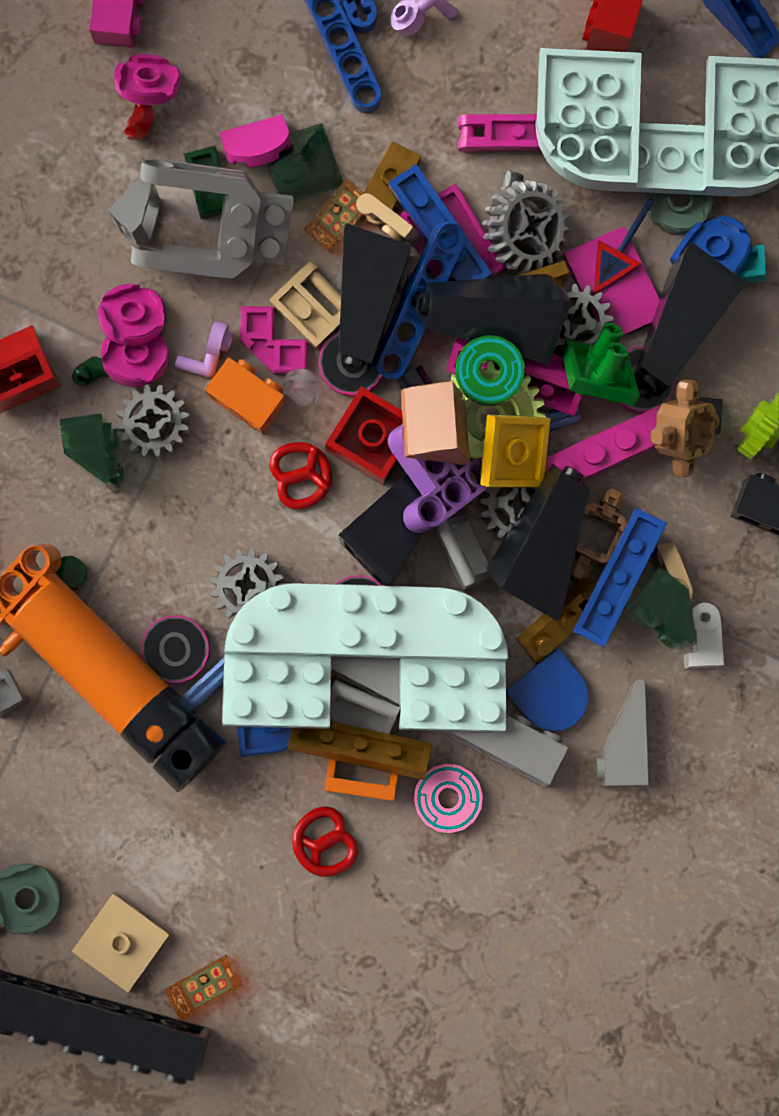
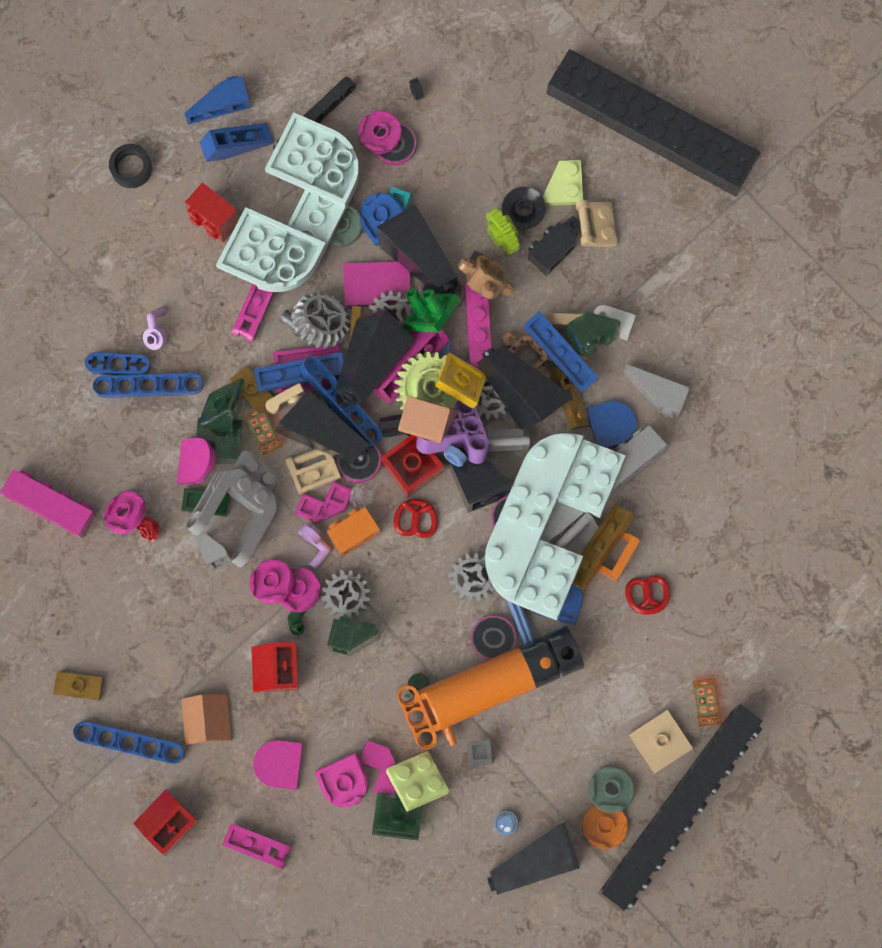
camera: 70 degrees left, 5 degrees down
bright pink tile [414,763,483,833] -> none
green tile [455,335,525,406] -> none
piece [594,198,654,295] -> none
none -> clear green slope [198,378,244,434]
none -> medium blue tile [444,445,467,467]

